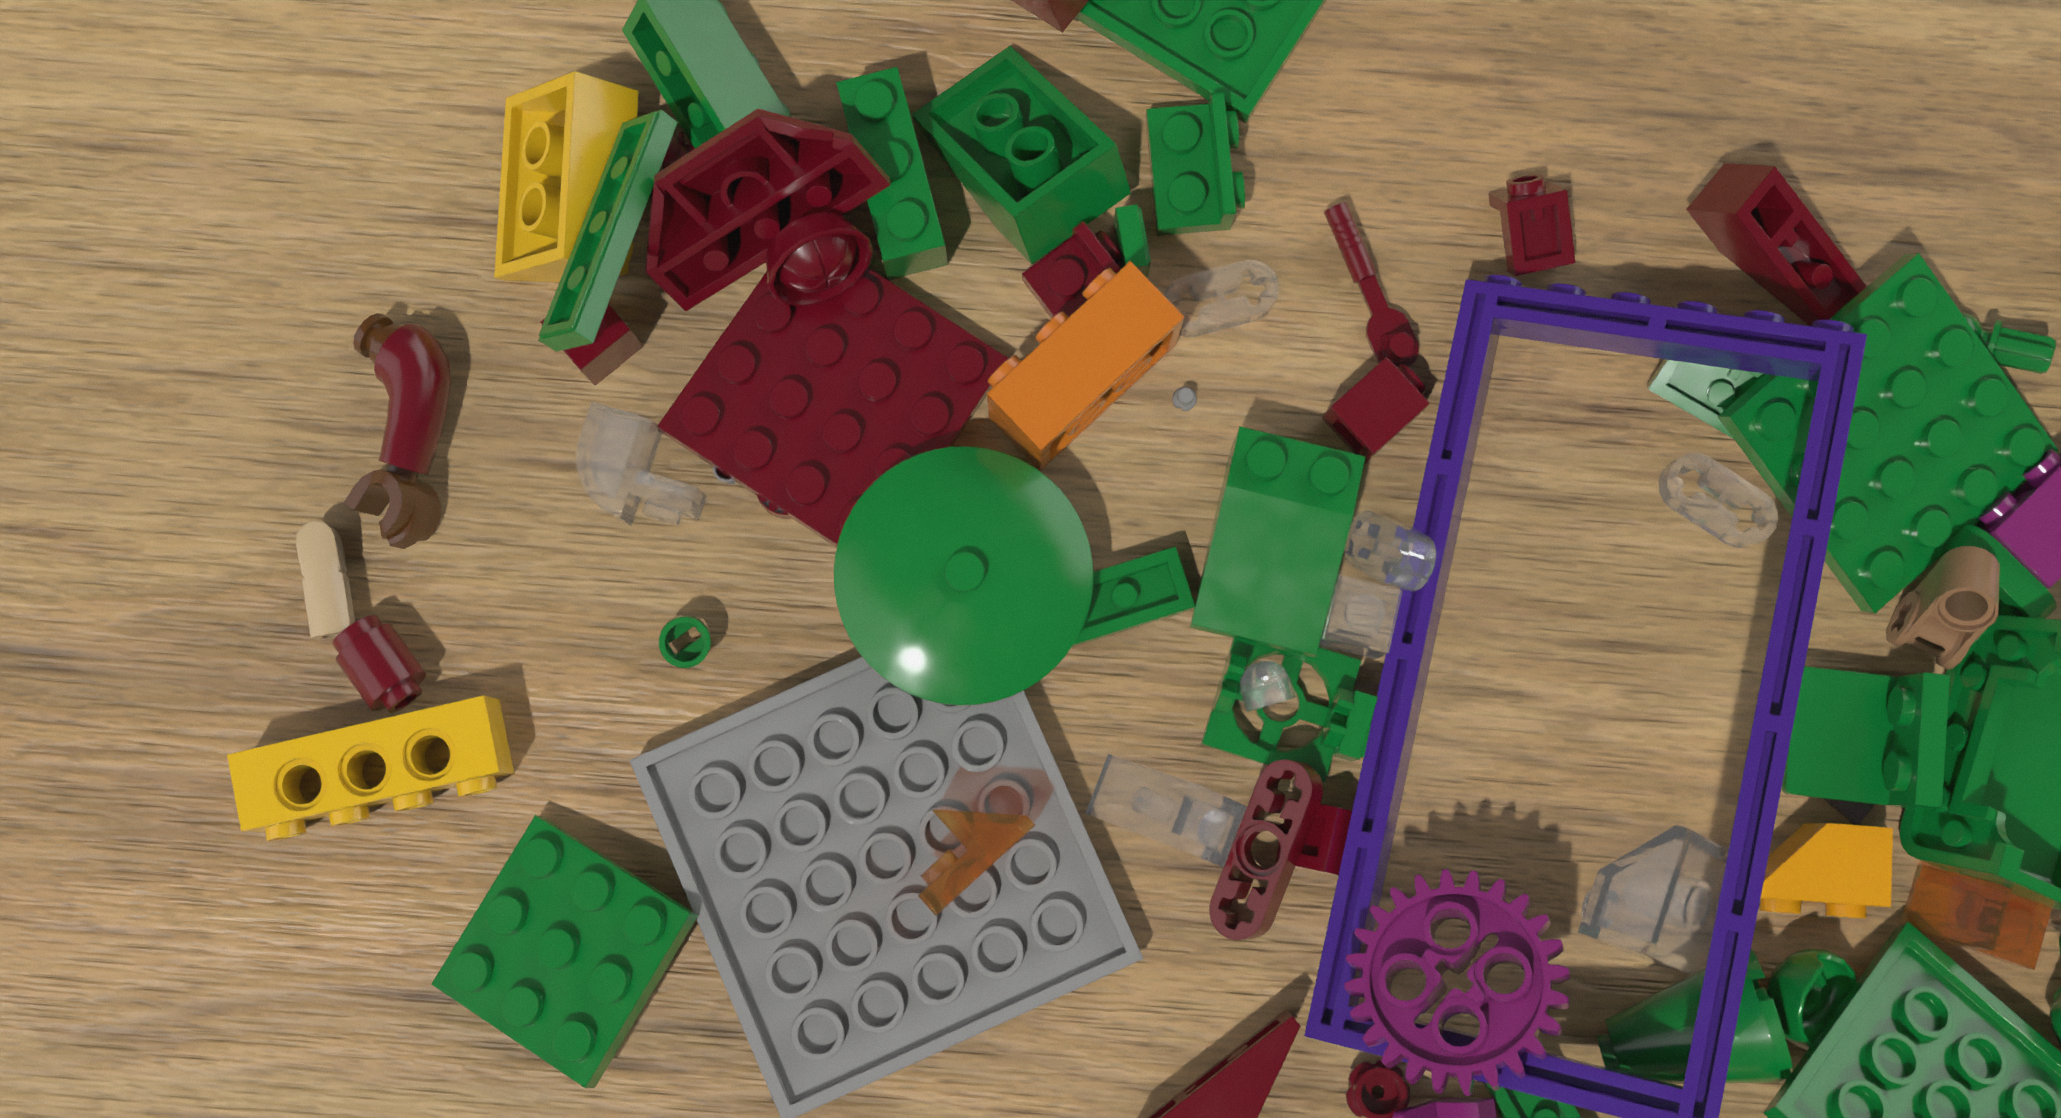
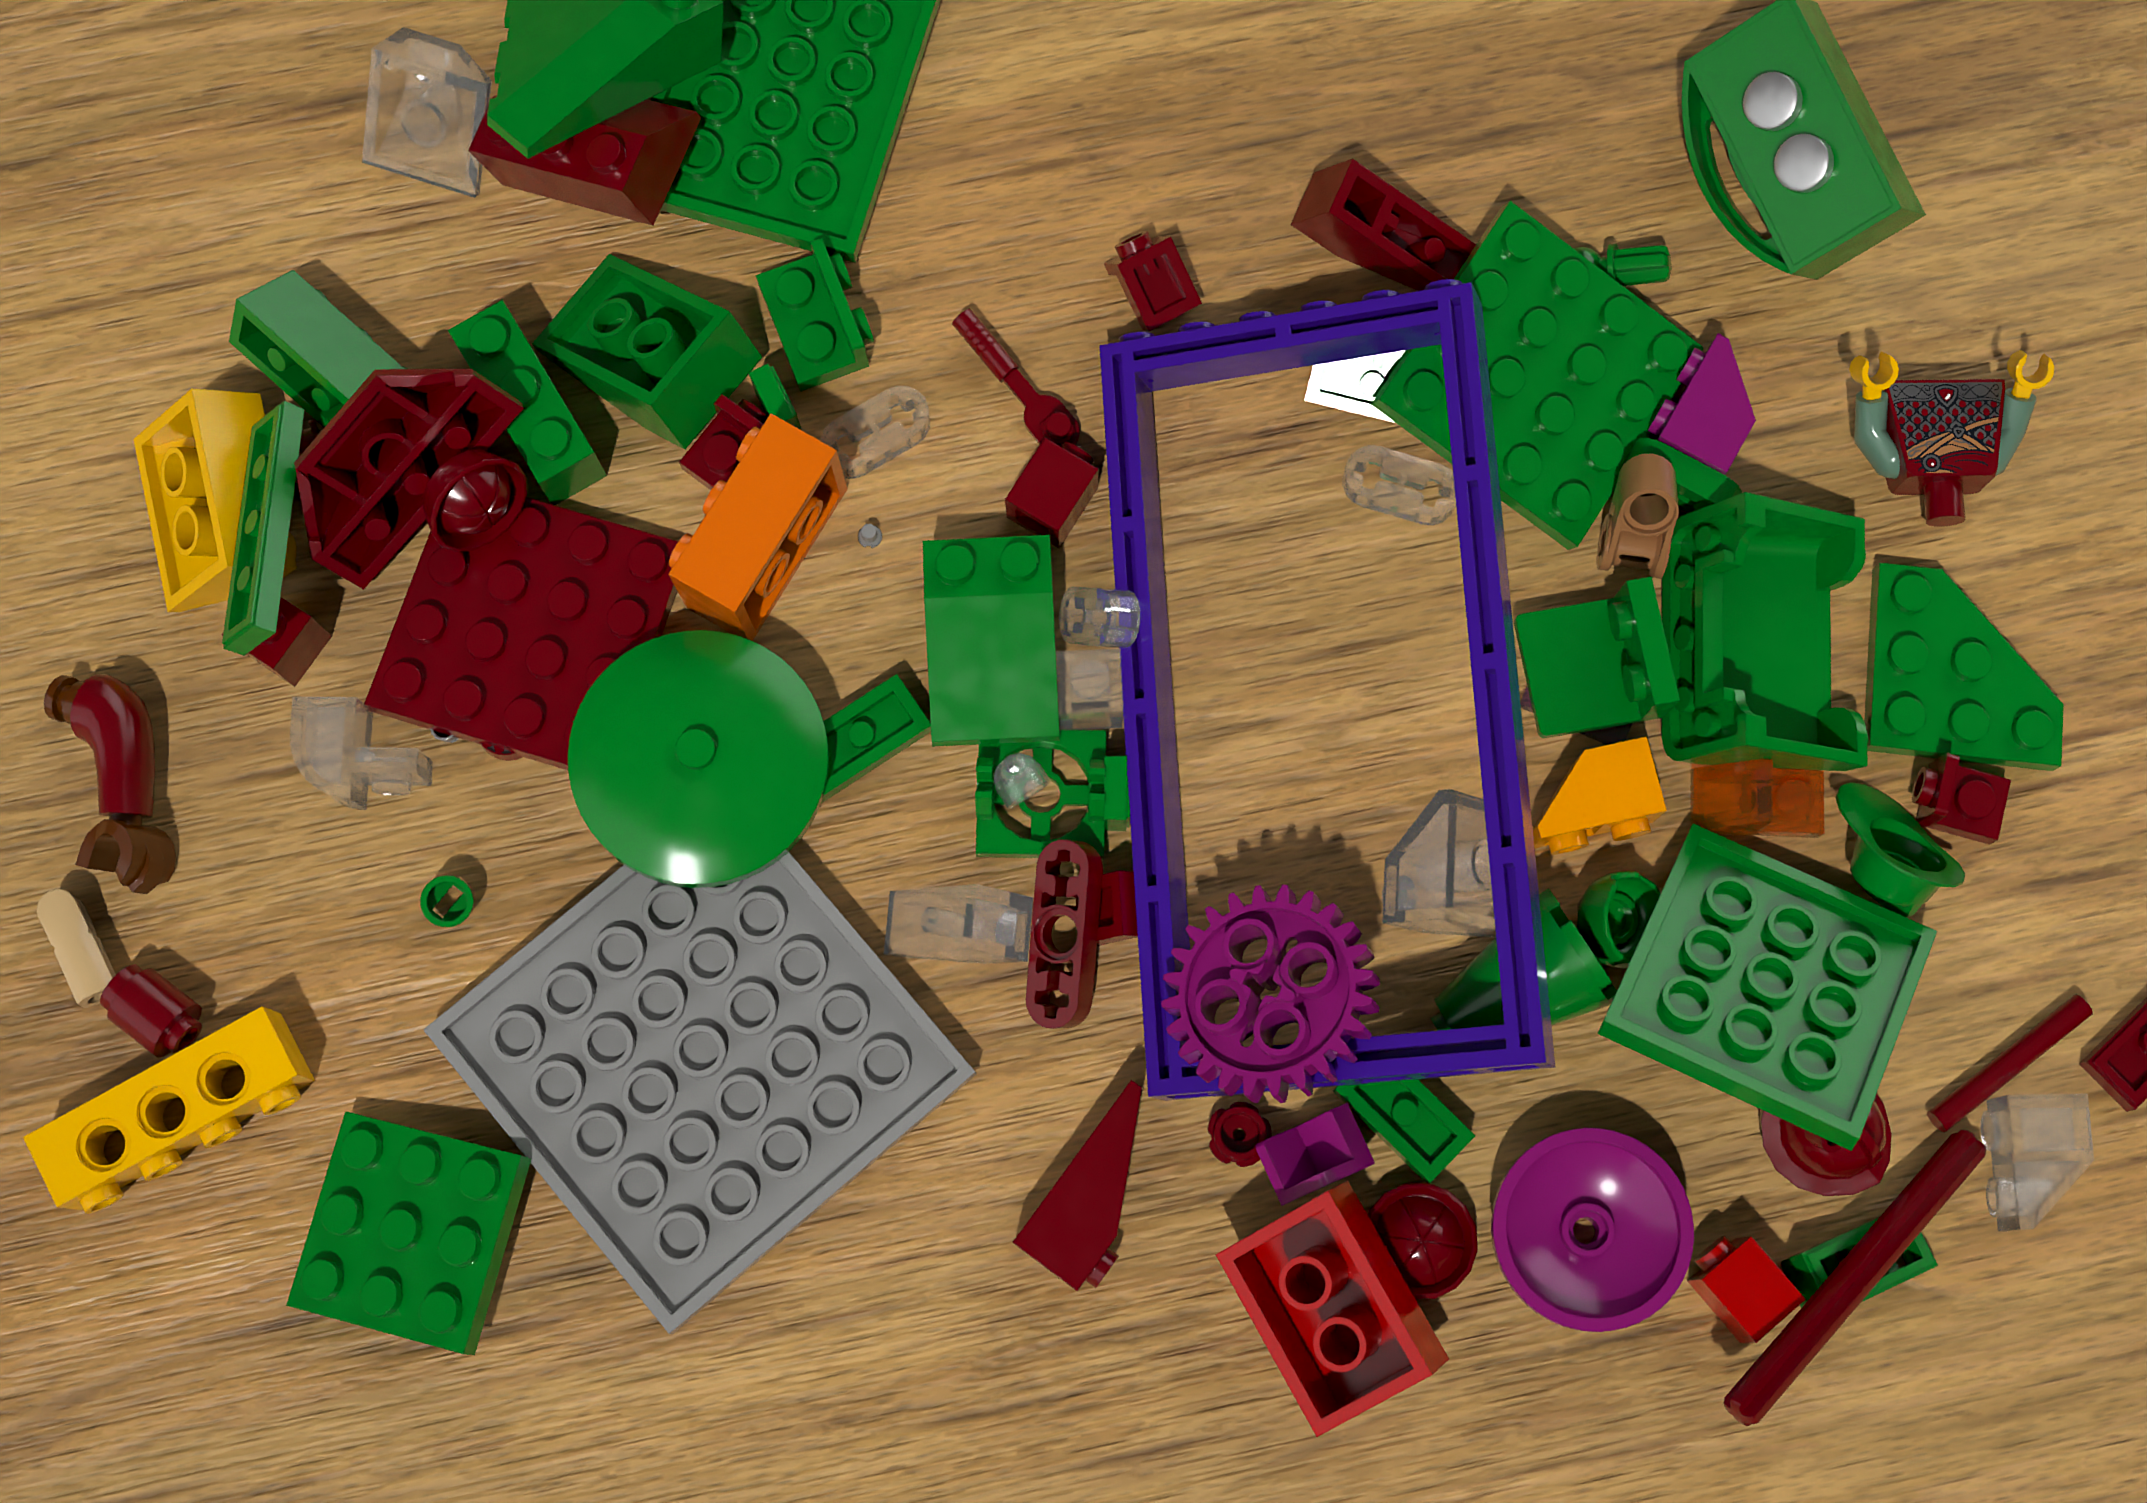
camera: 15 degrees left, 5 degrees down
clear orange slope [918,809,1035,916] -> none

